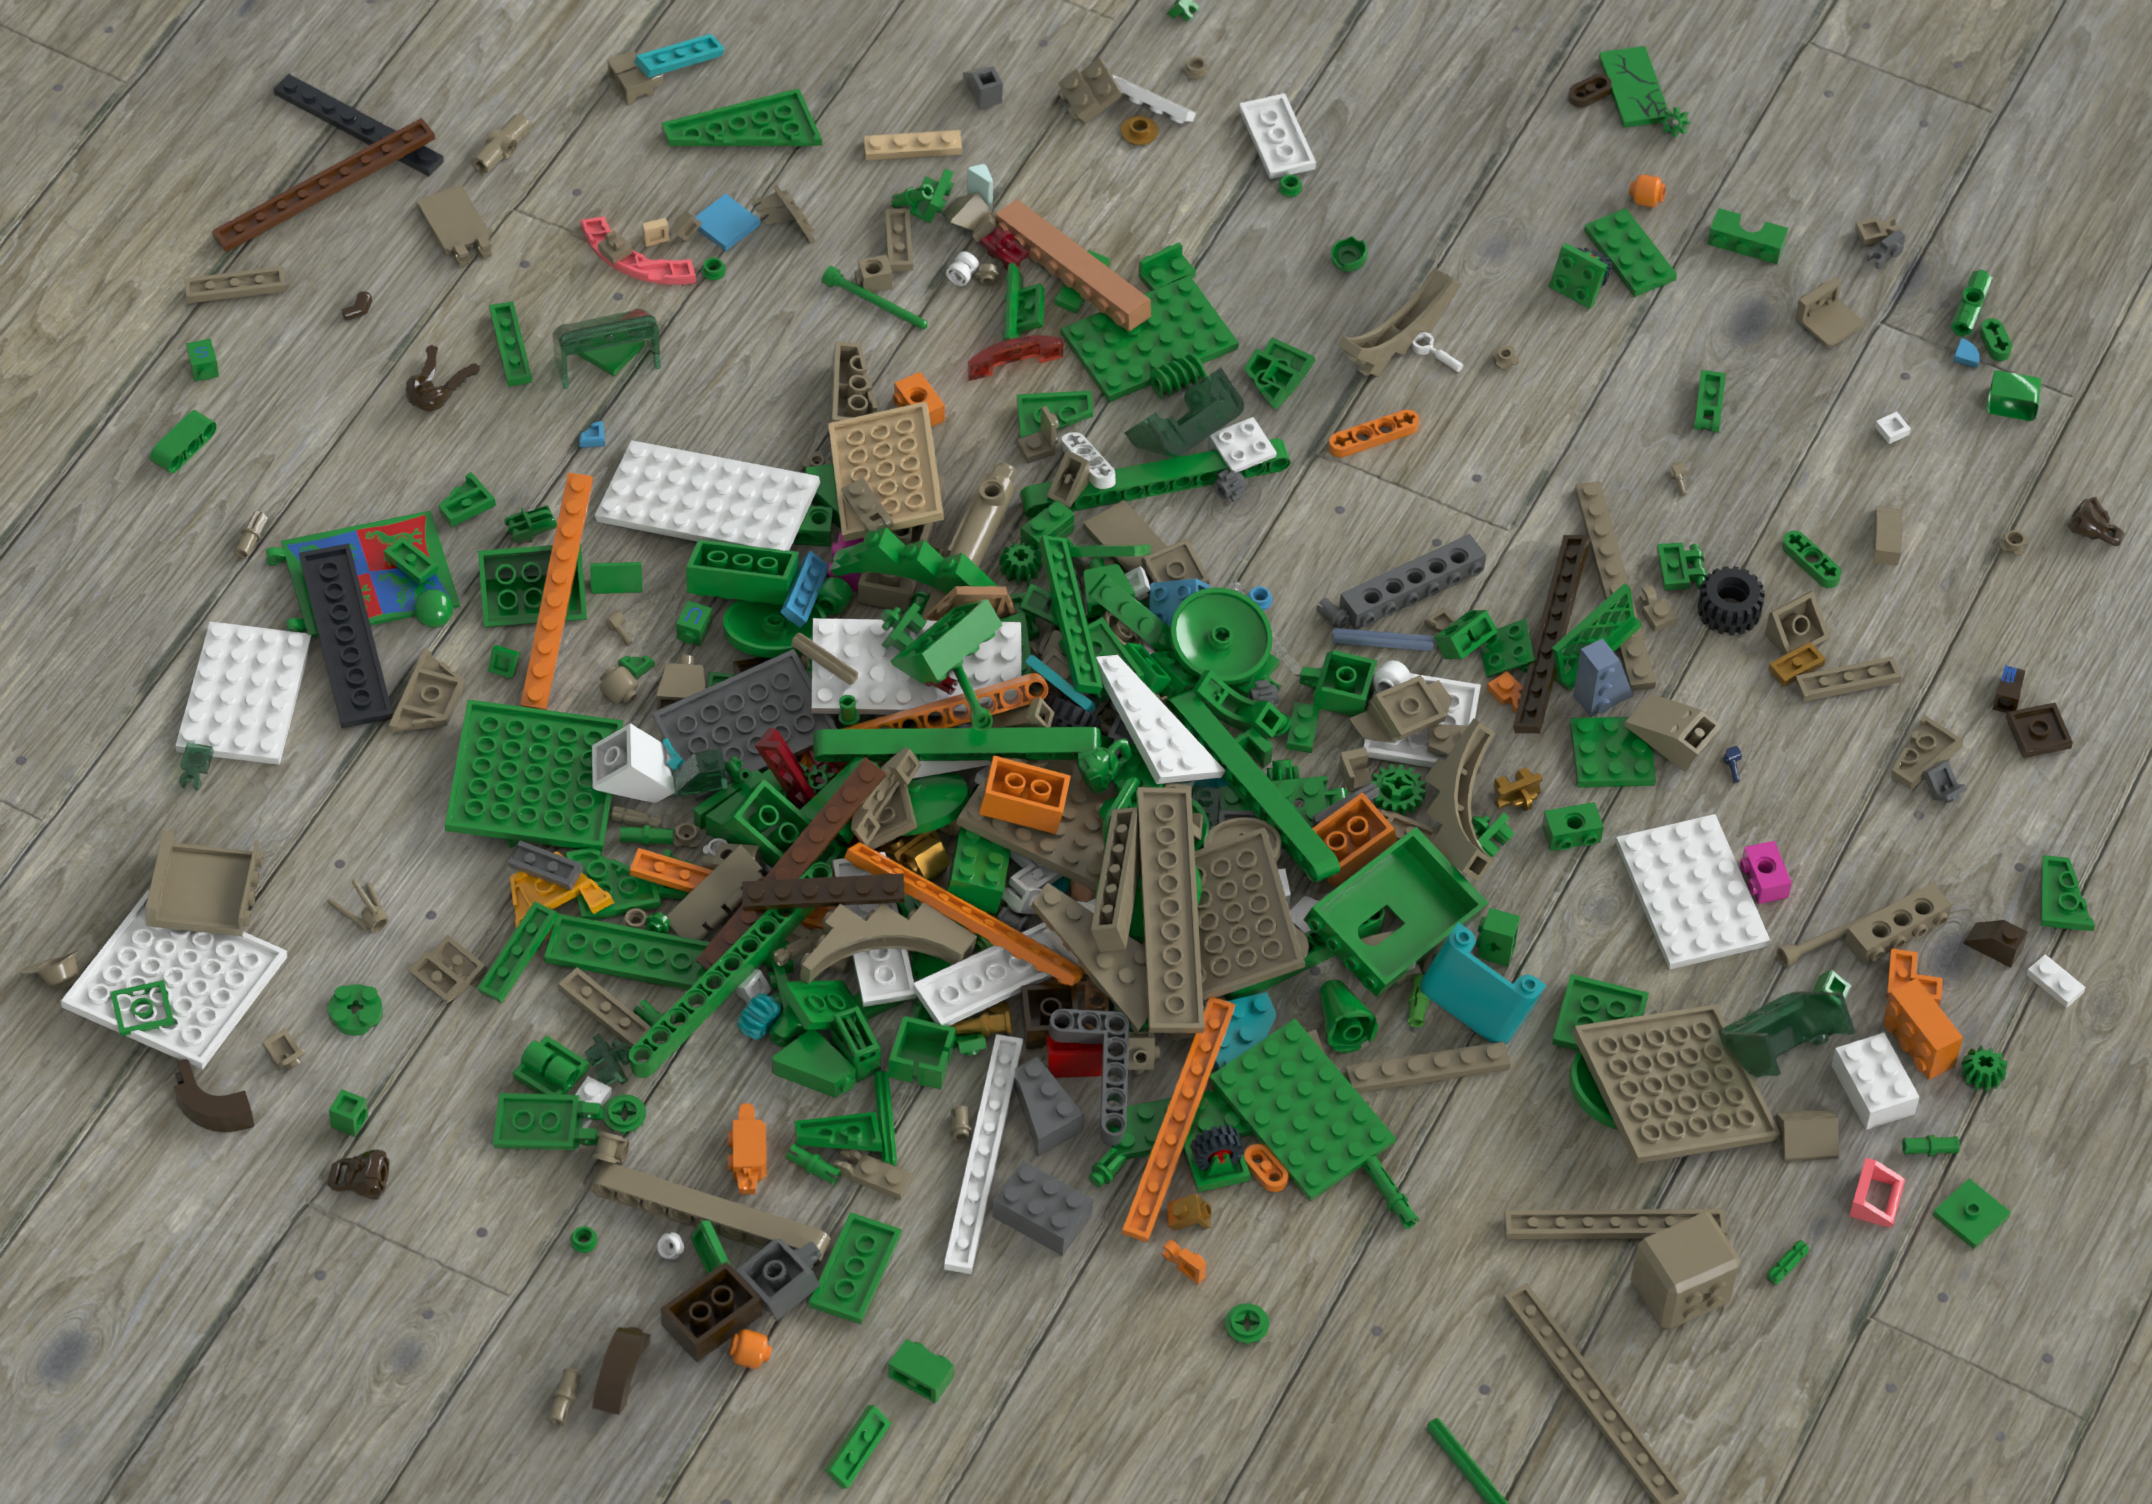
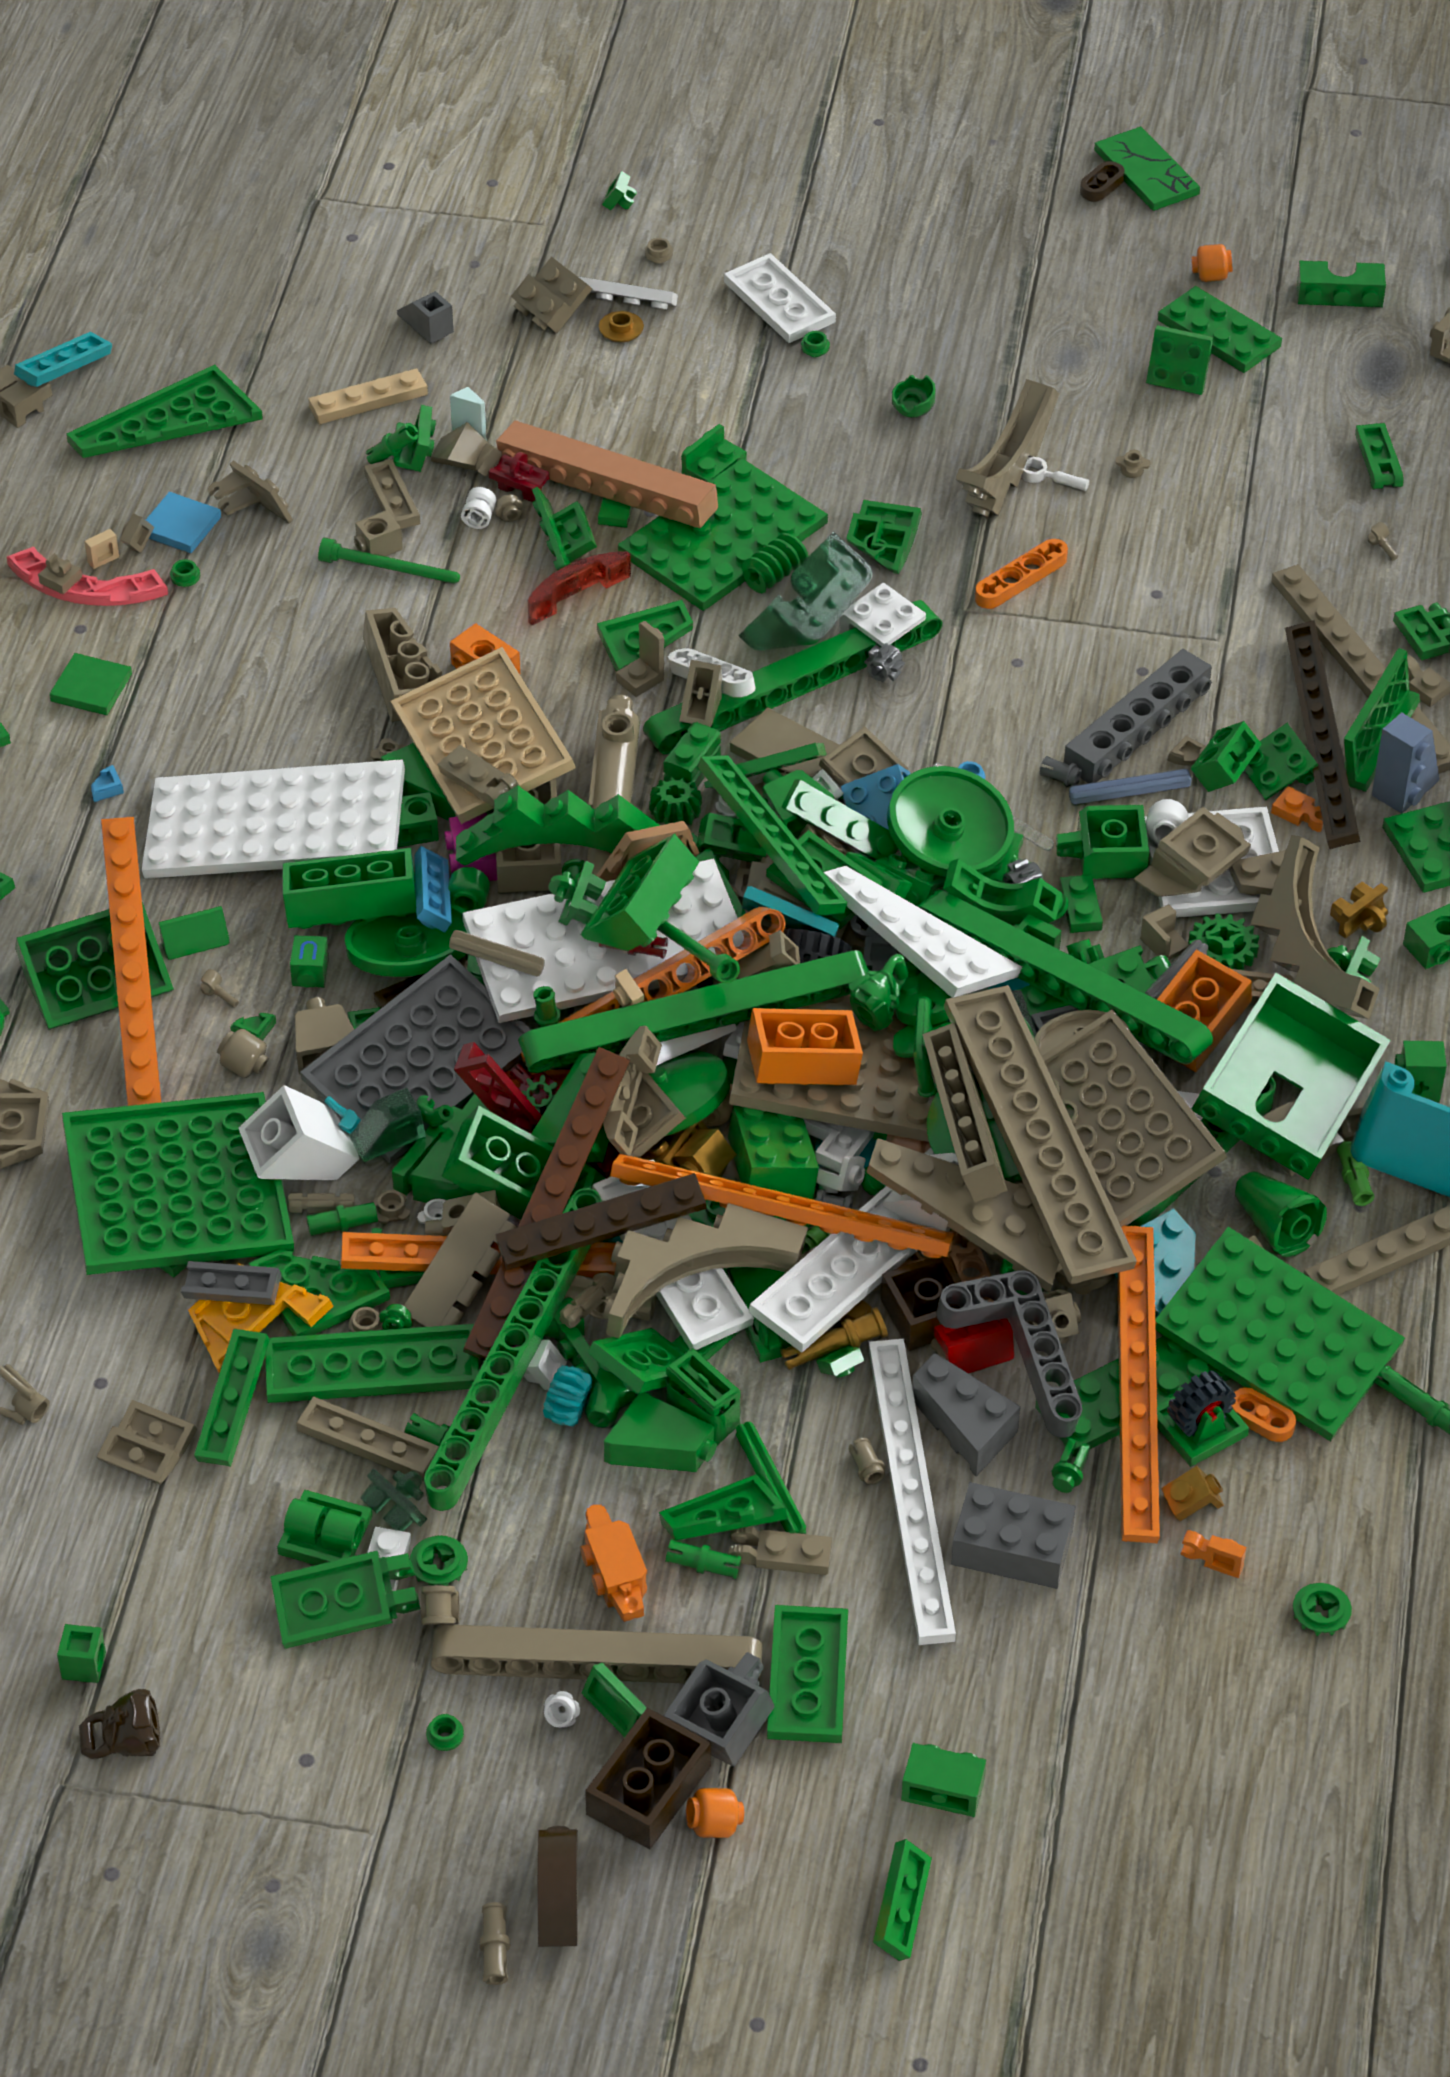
camera: 15 degrees left, 5 degrees down
green plate [328,984,383,1036] -> none
green tile [488,645,520,679] -> none
green arm [504,505,557,542] -> none
clear green windscreen [553,309,661,389] -> none
green piece [889,1016,956,1090] -> none
green gear [1660,107,1692,137] -> none
none -> tan plate [613,969,644,1007]

